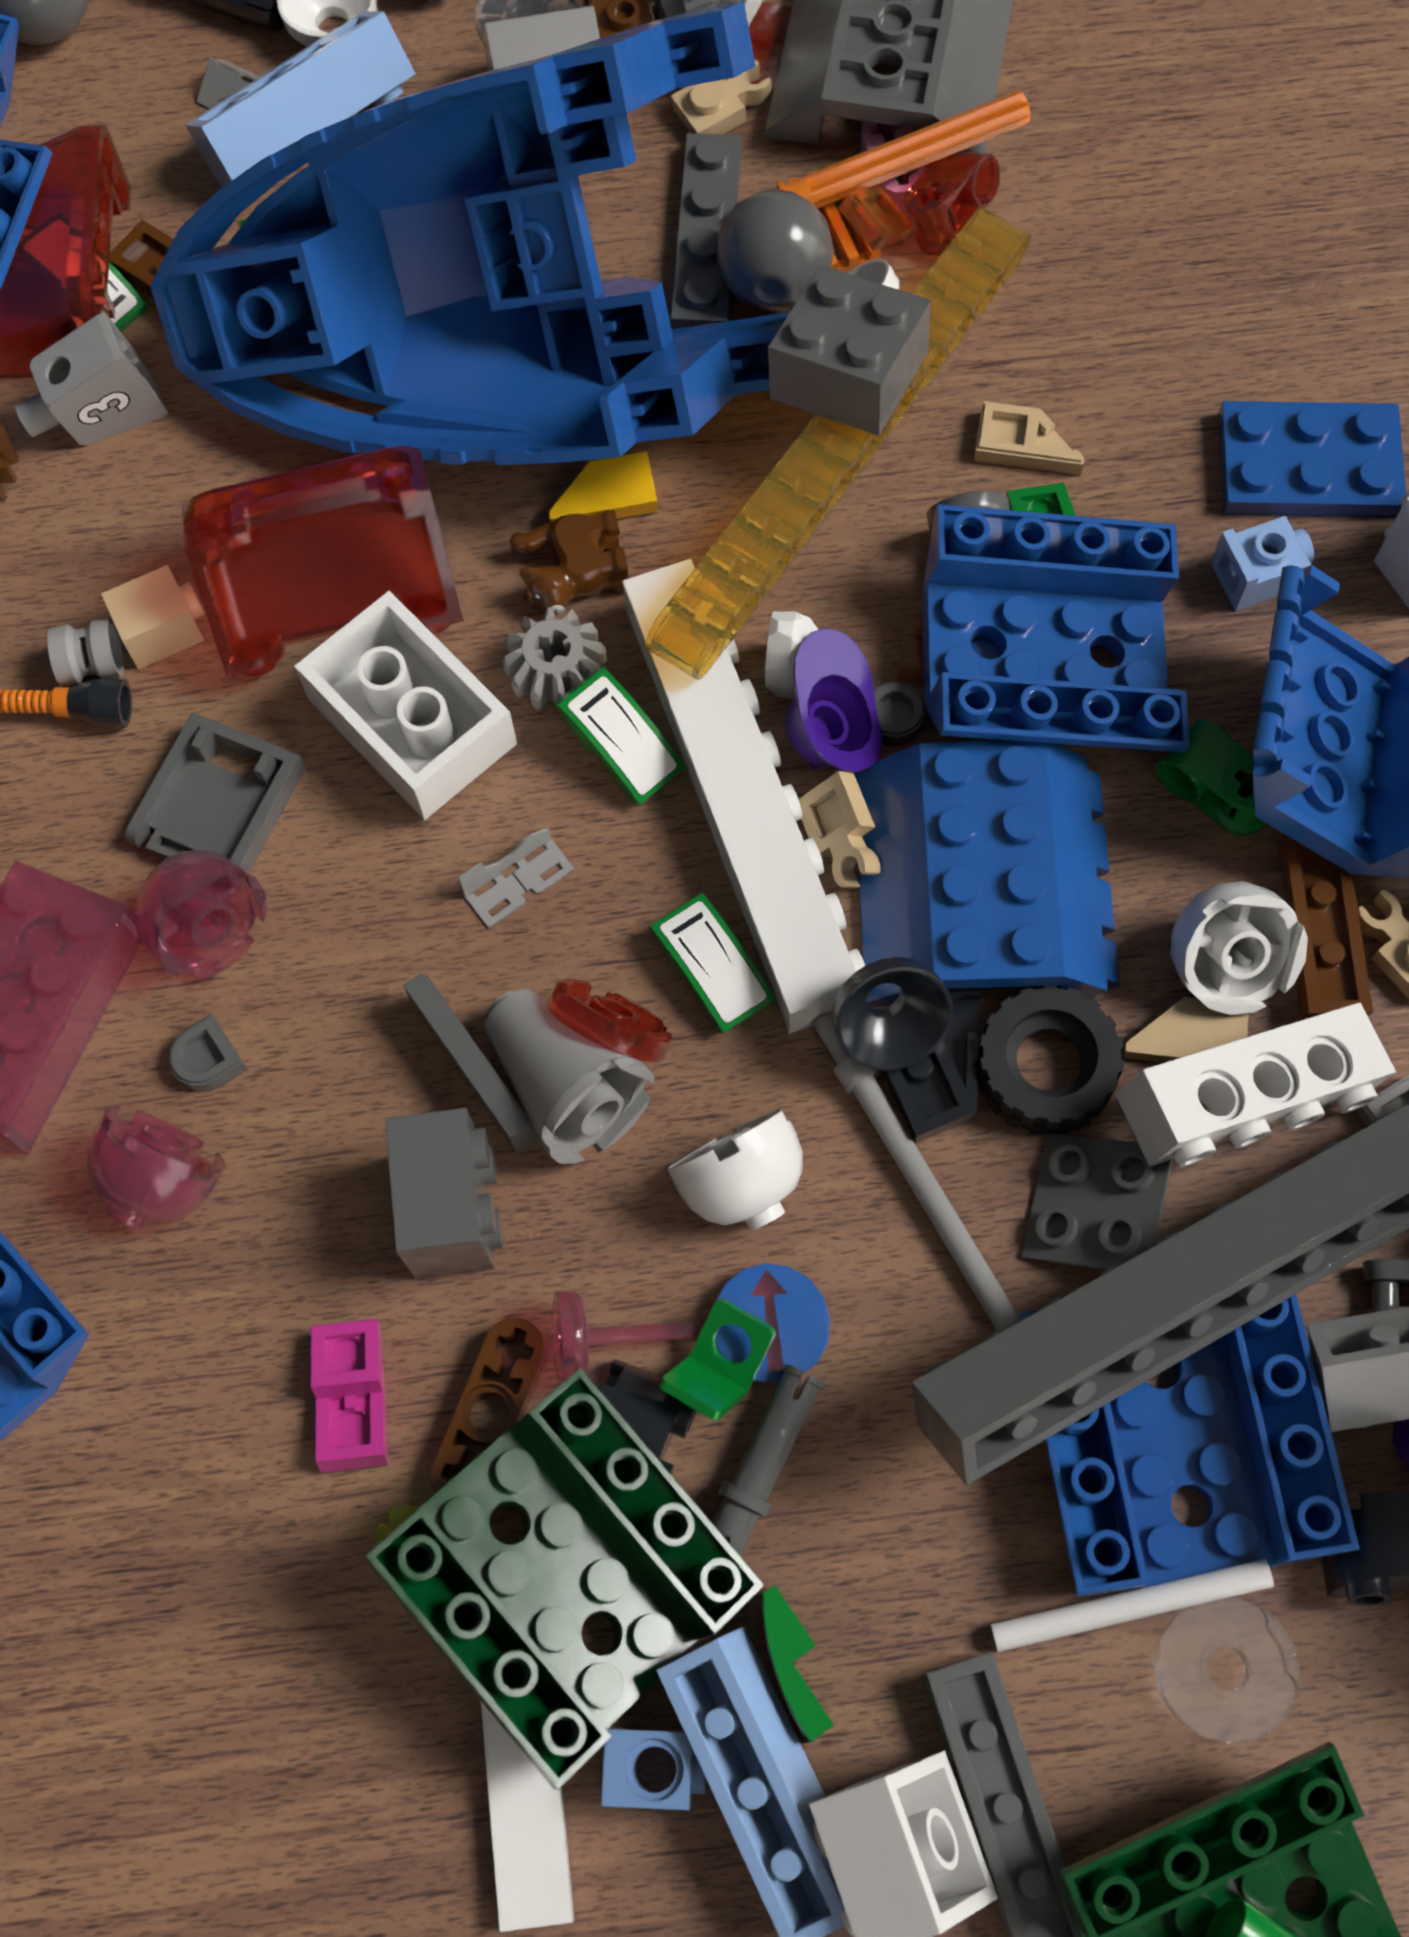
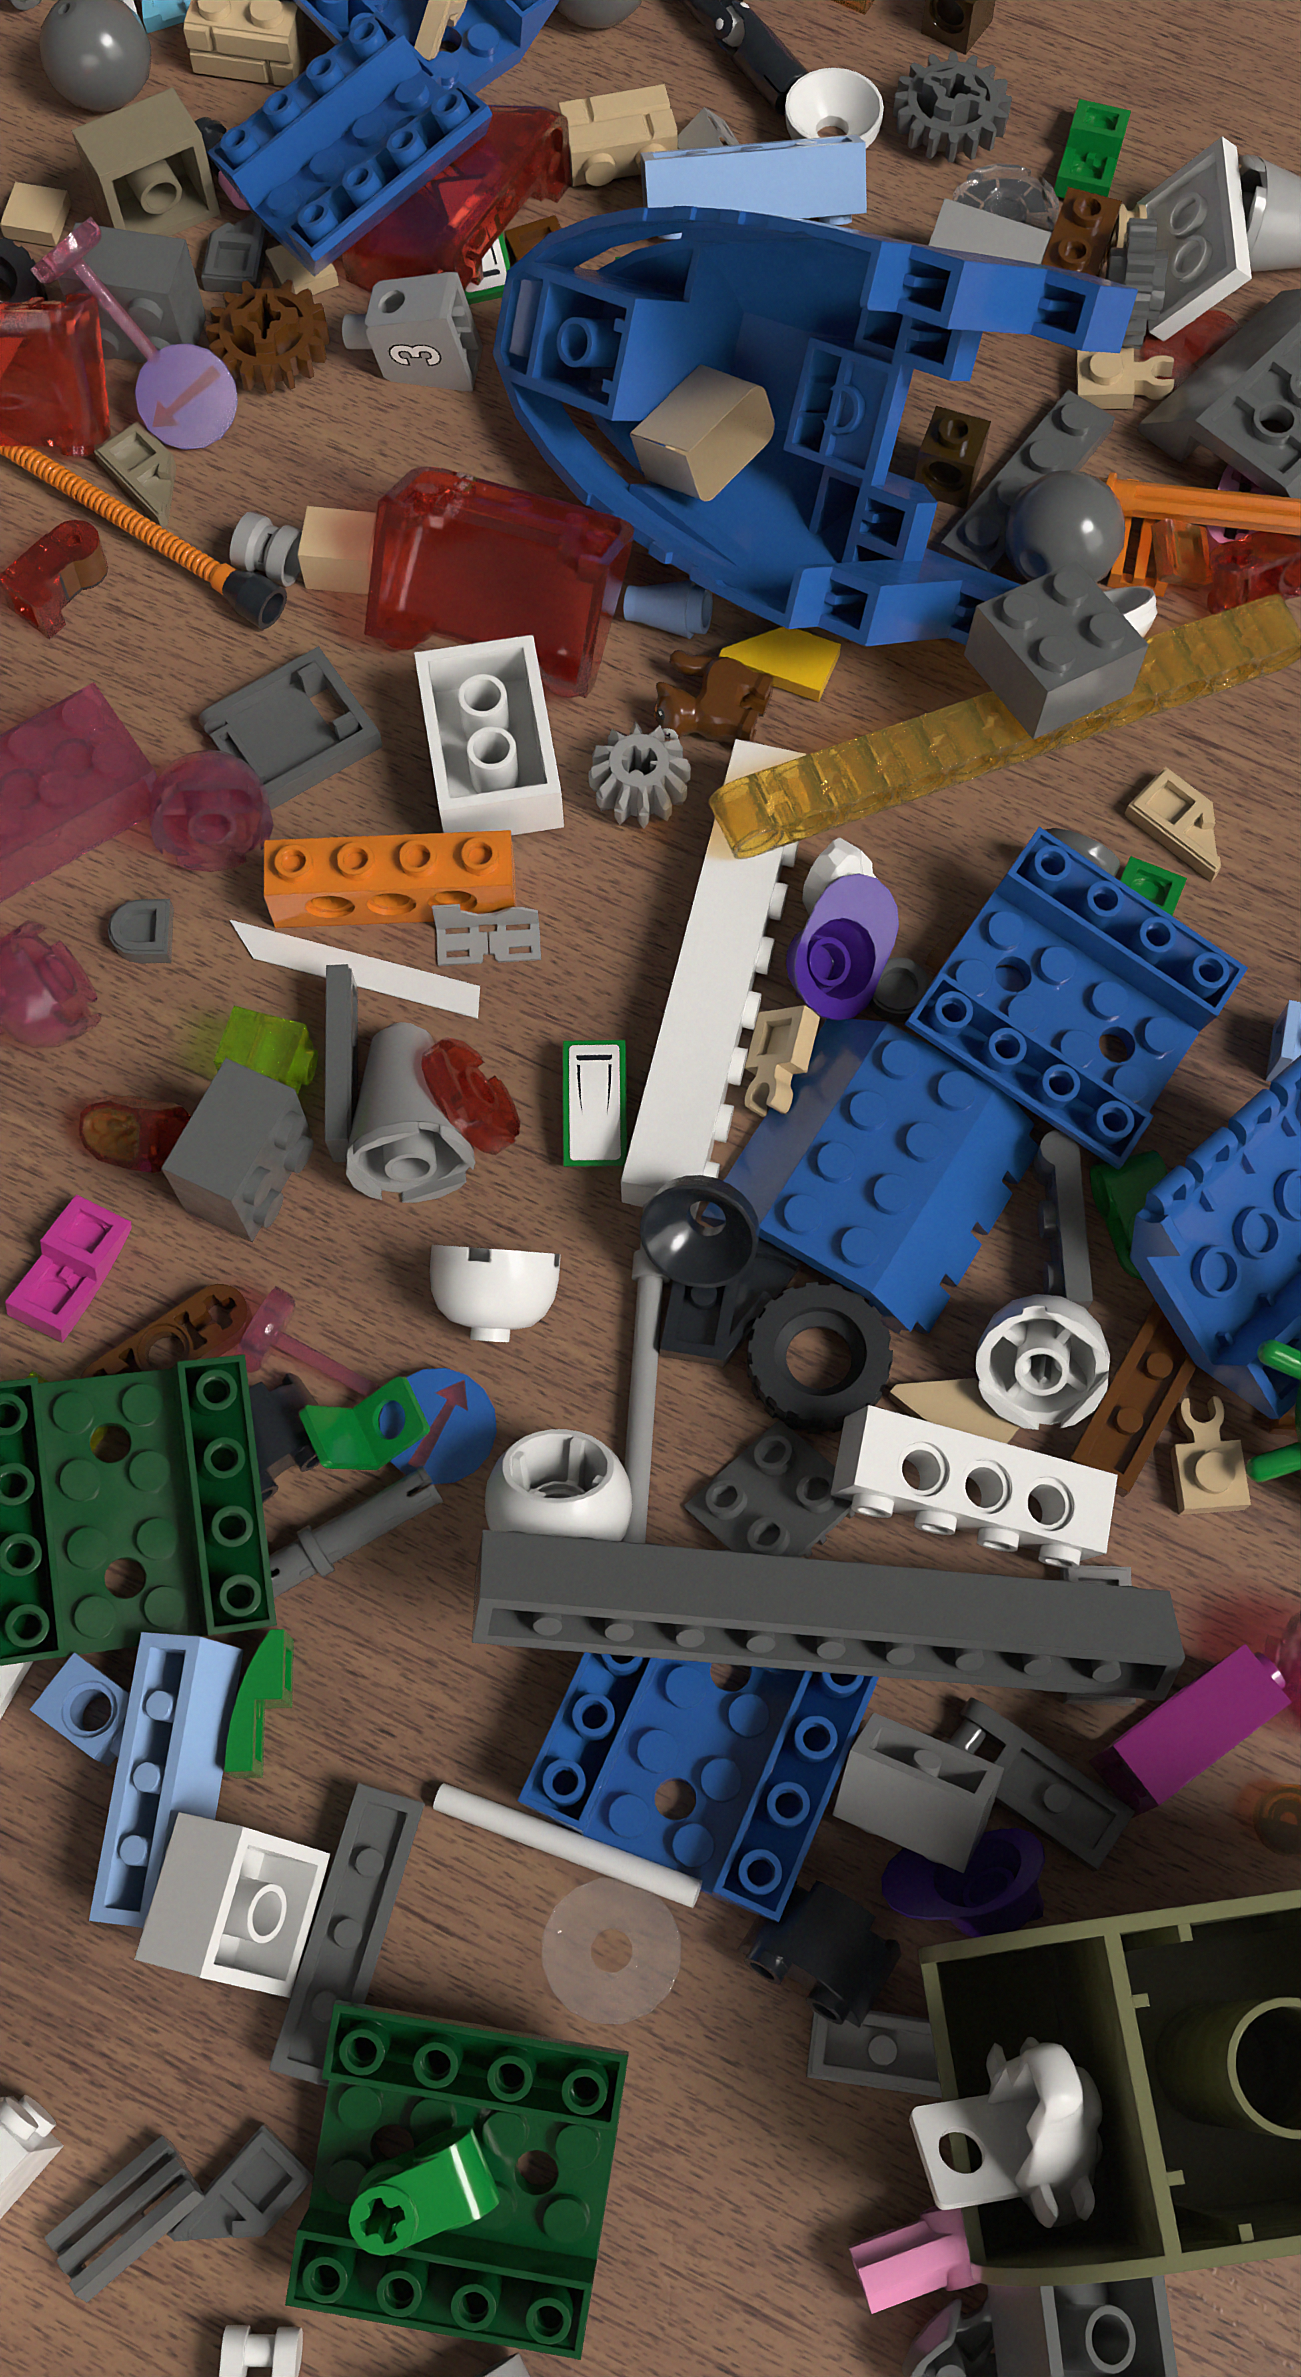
camera: 30 degrees right, 0 degrees up
white slope [554,666,686,805] -> none
none -> clear red rock [79,1095,191,1173]
none -> clear neon green brick [213,1006,318,1096]
none -> white sticker [230,920,480,1019]
none -> orange brick [264,830,516,928]
none -> white wheel [485,1429,632,1542]
none -> tan brick [558,84,678,187]
none -> medium blue cone [623,580,713,639]
none -> tan piece [630,364,775,501]
none -> dark brown brick [914,406,991,509]
none -> dark grey plate [1031,1130,1093,1311]

